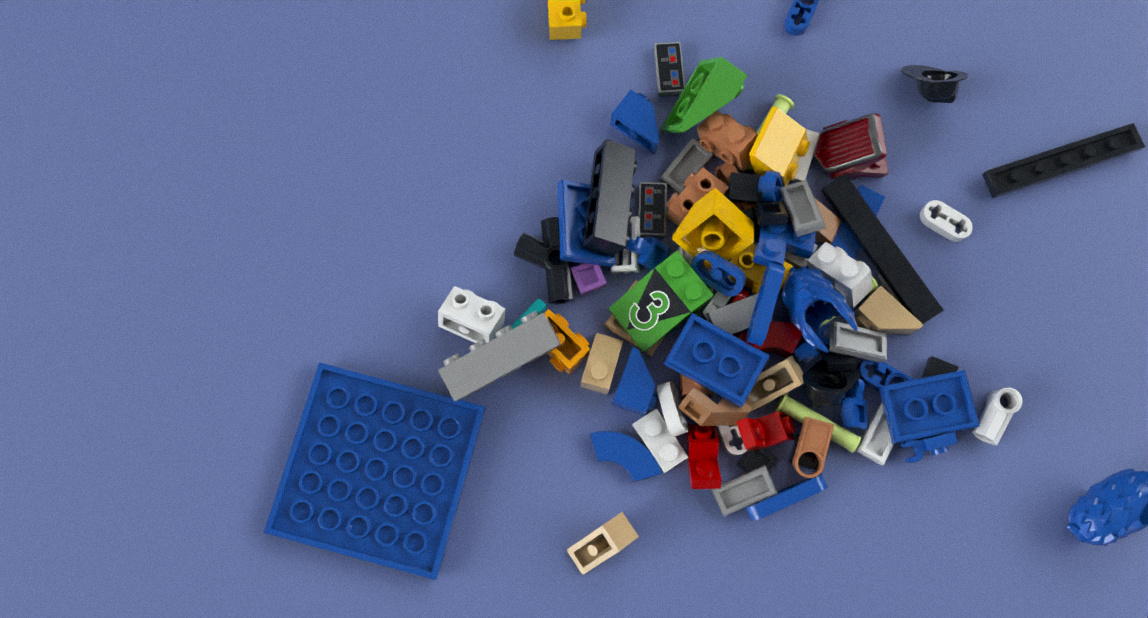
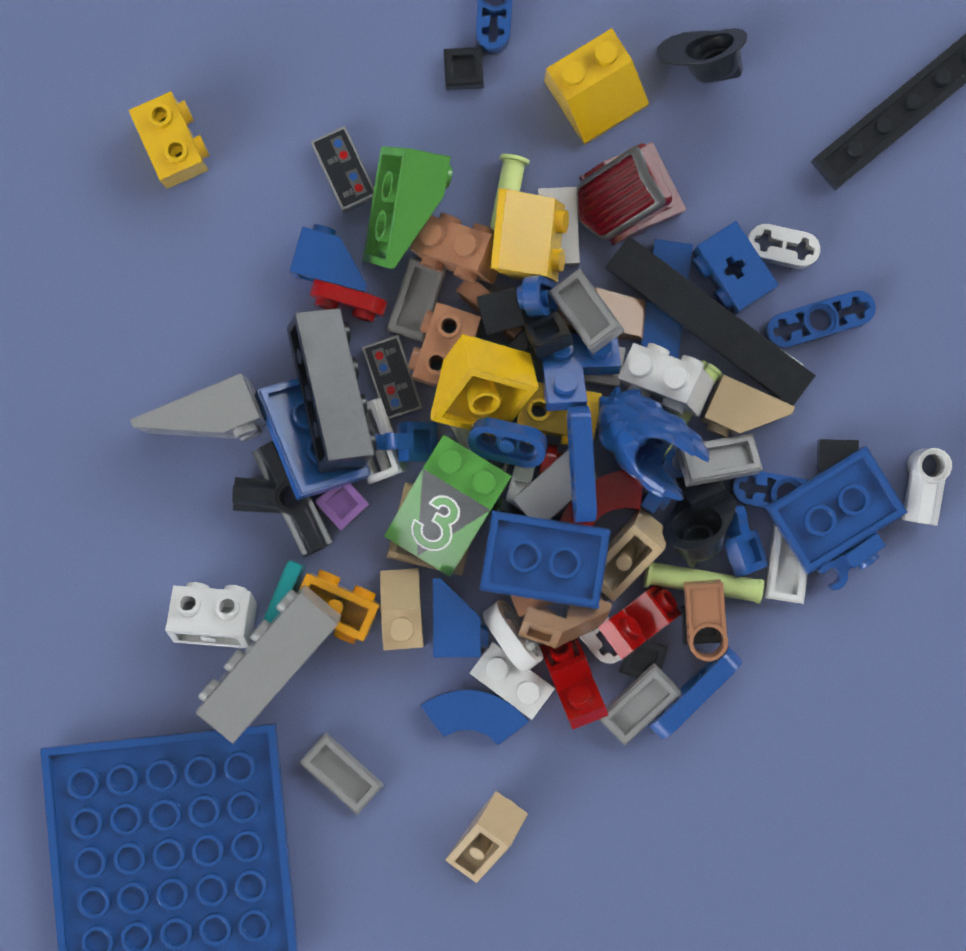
camera: 20 degrees left, 10 degrees up
none -> light grey slope [130,373,266,442]
none -> light grey tile [299,732,384,815]
none -> red plate [309,280,388,323]
none -> black tile [444,47,484,90]
none -> yellow slope [544,28,649,145]
none -> blue brick [692,221,779,315]
none -> blue beam [764,290,876,350]

